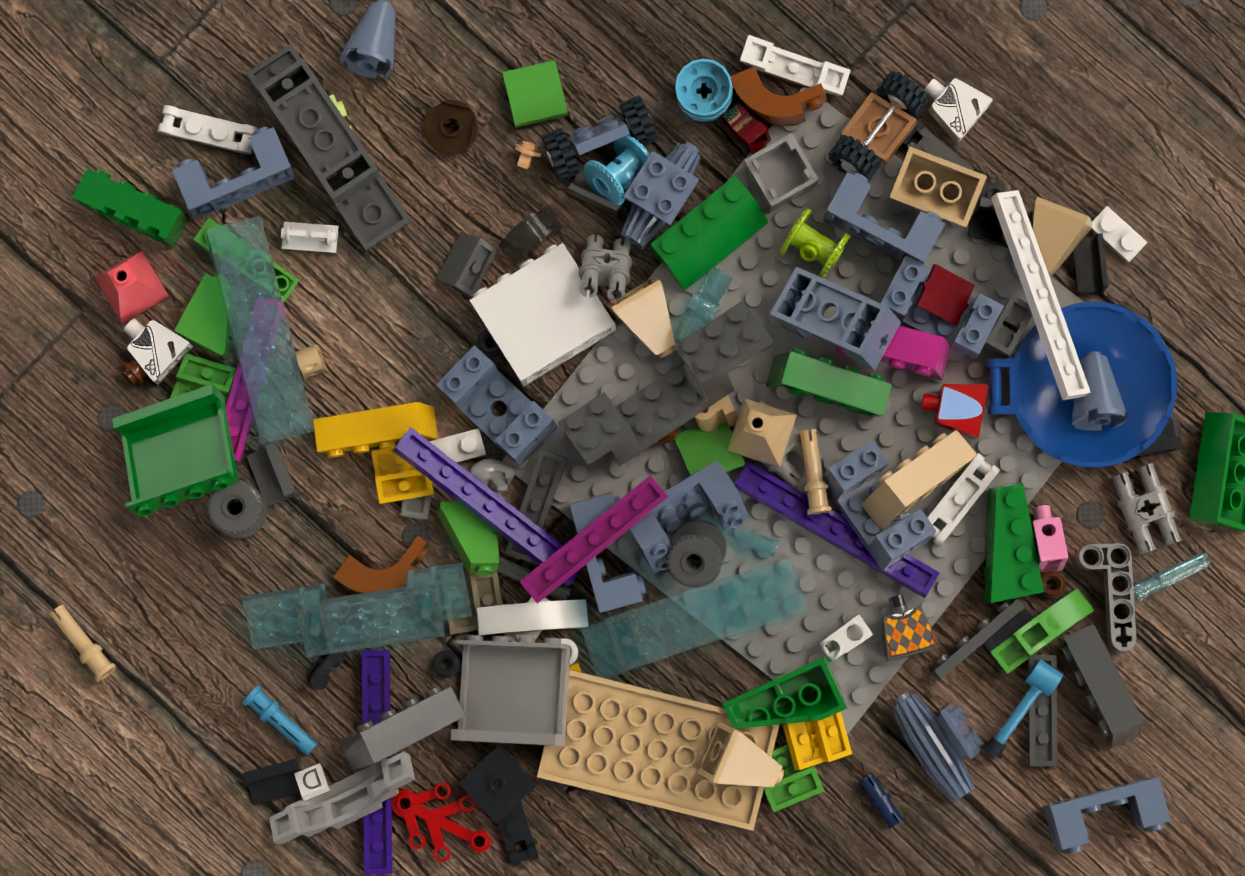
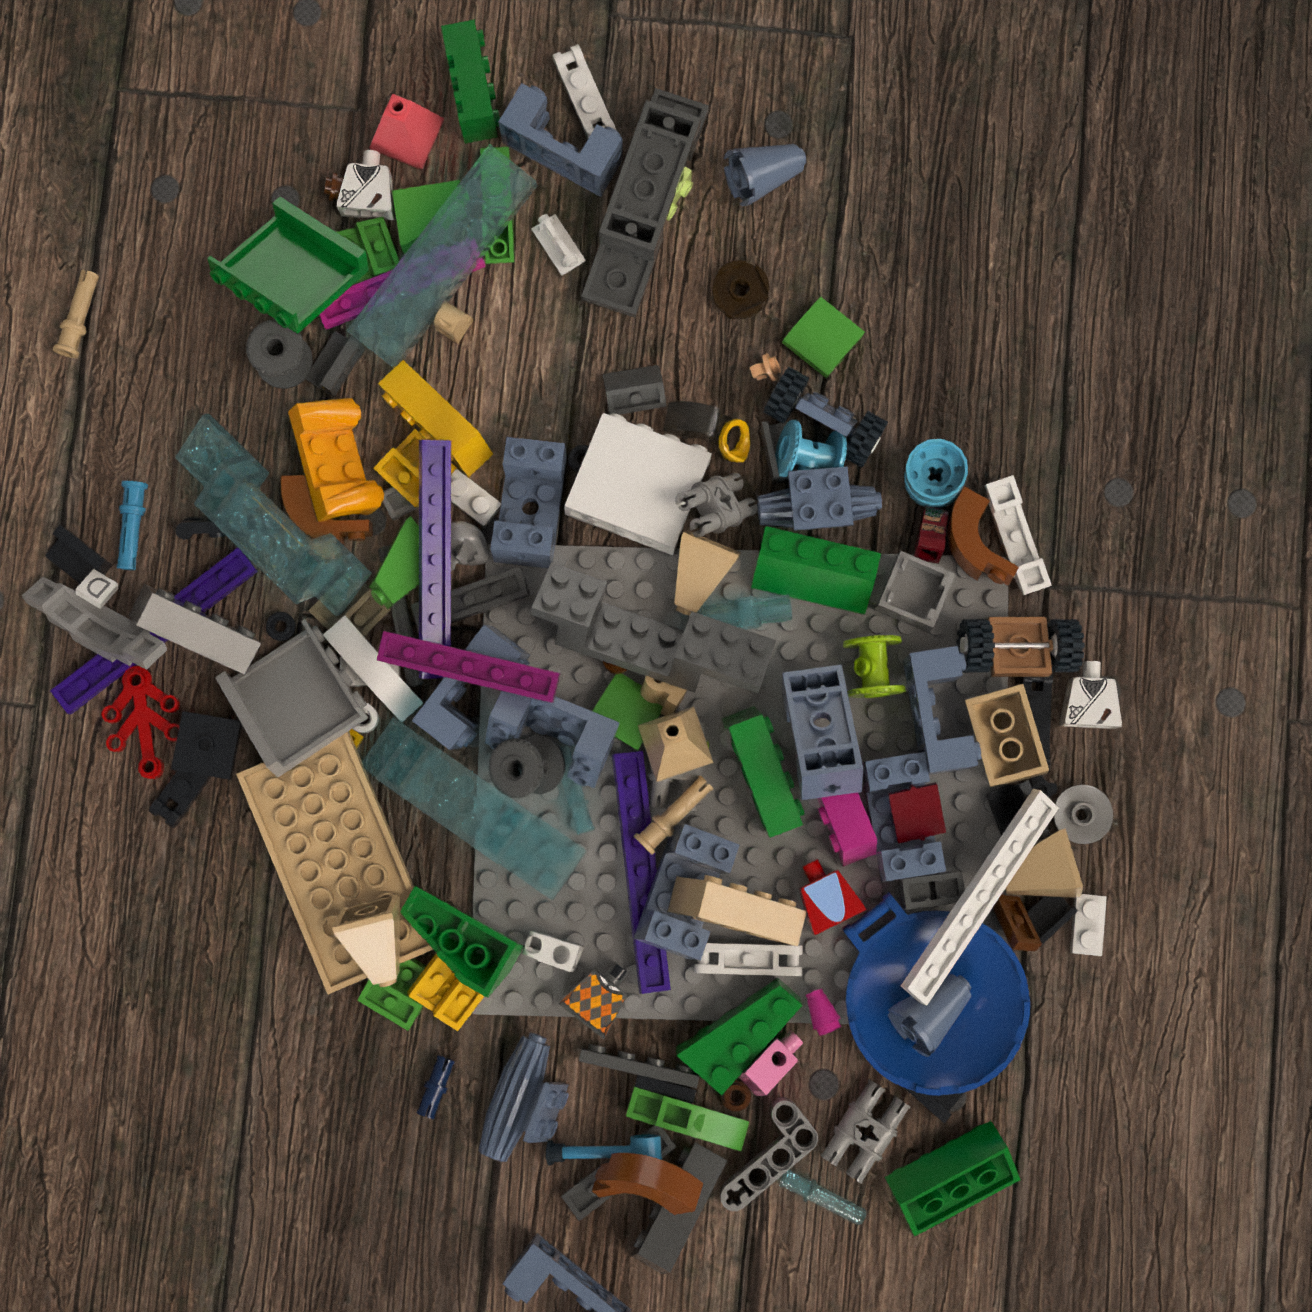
camera: 55 degrees right, 0 degrees up
none -> light orange piece [288,398,384,522]
none -> dark orange arch [592,1153,704,1215]
none -> yellow piece [719,419,750,463]
none -> dark pink cone [805,989,841,1036]
none -> reddish brown plate [993,895,1042,952]
none -> light grey dish [1053,785,1113,844]

